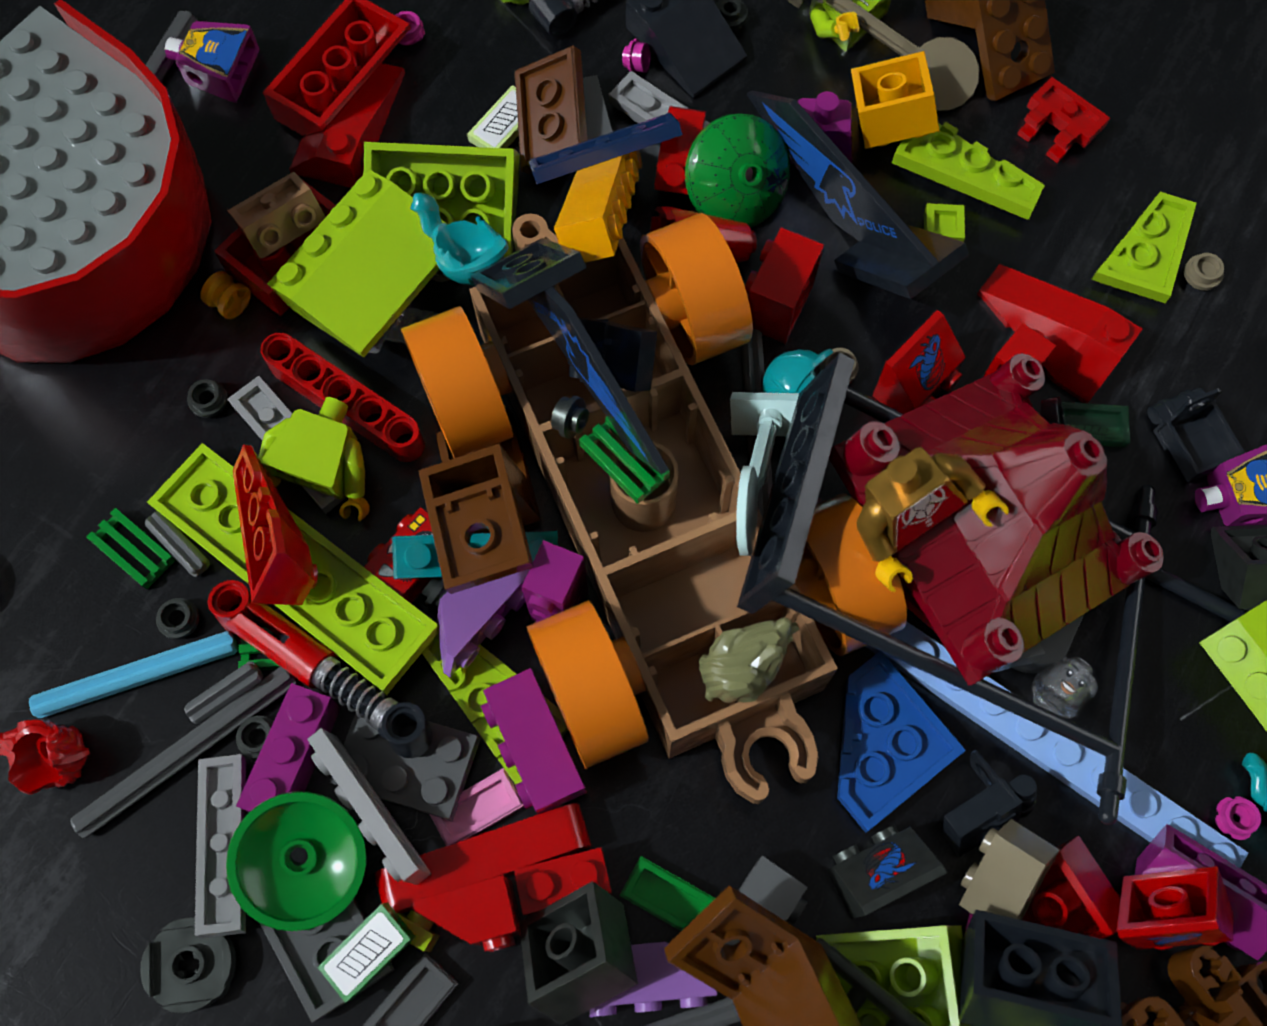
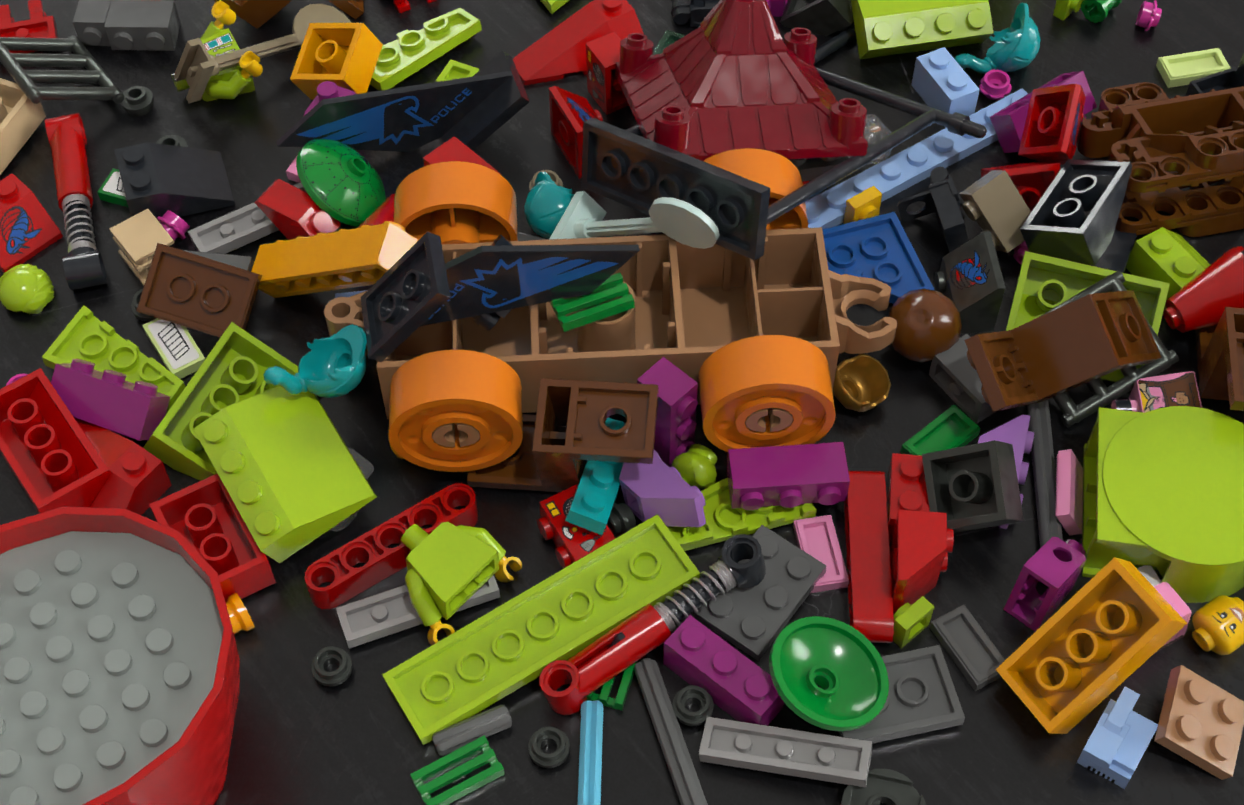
camera: 70 degrees left, 15 degrees down
dark grey axle [184,661,264,724] -> none
medium nougat bracket [227,172,326,258] -> none
red wedge [232,445,318,605] -> none
light grey plate [307,728,432,885] -> none
tile [317,902,416,1003] -> none
dark blue tile [529,113,682,184] -> none
pearl dark grey plate [551,396,589,439] -> none
olive hair [699,617,800,703] -> none
pearl gold torso [857,447,1008,592] -> none
none -> lime wing [41,305,185,414]
none -> magenta brick [51,359,171,441]
none -> tan piece [110,209,174,286]
none -> lime animal [672,444,717,489]
none -> pearl gold hair [833,353,891,412]
none -> yellow plate [843,186,882,224]
none -> reddish brown piece [888,288,962,363]
none -> light blue brick [911,47,980,128]

